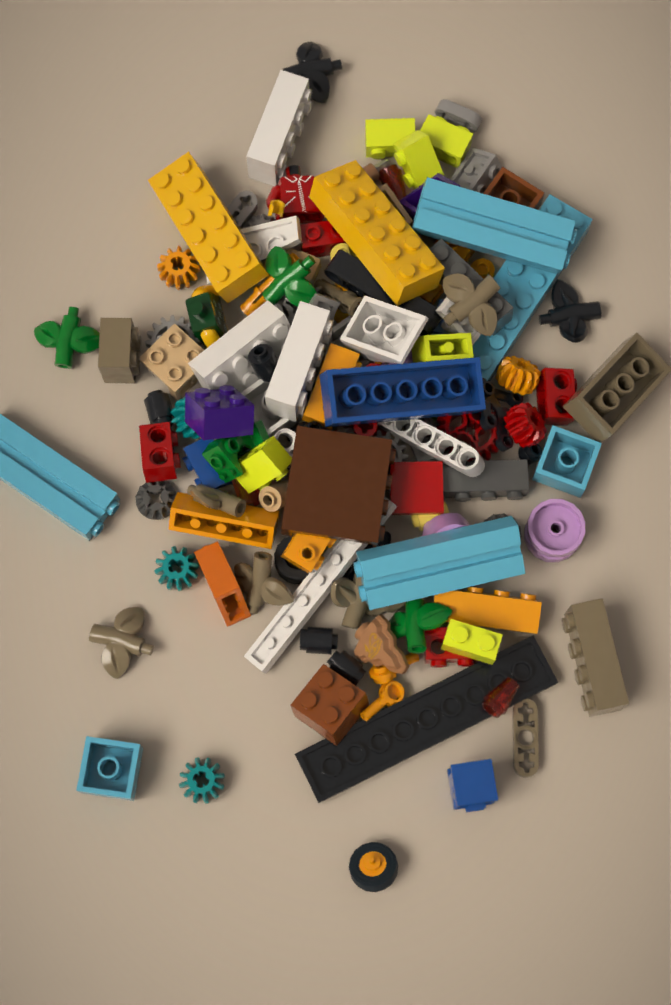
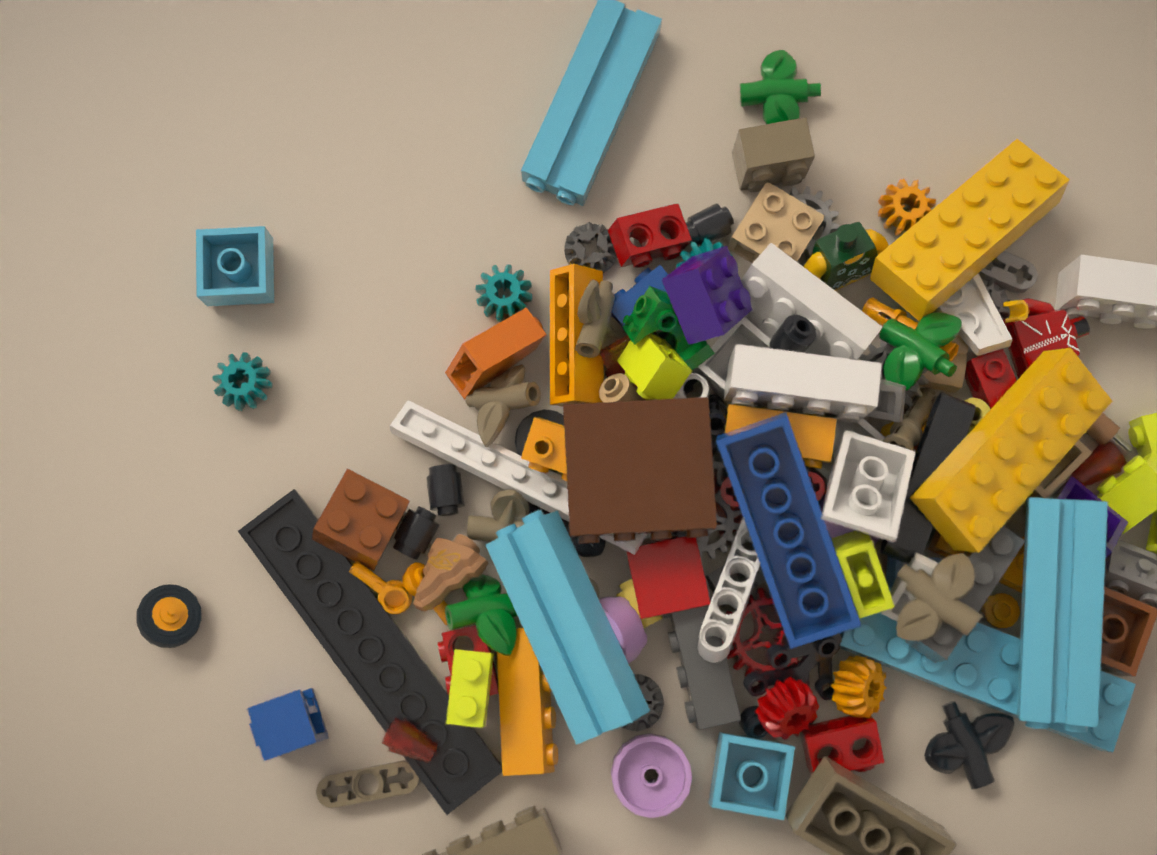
camera: 80 degrees right, 5 degrees up
dark tan plant [89,607,154,679] -> none

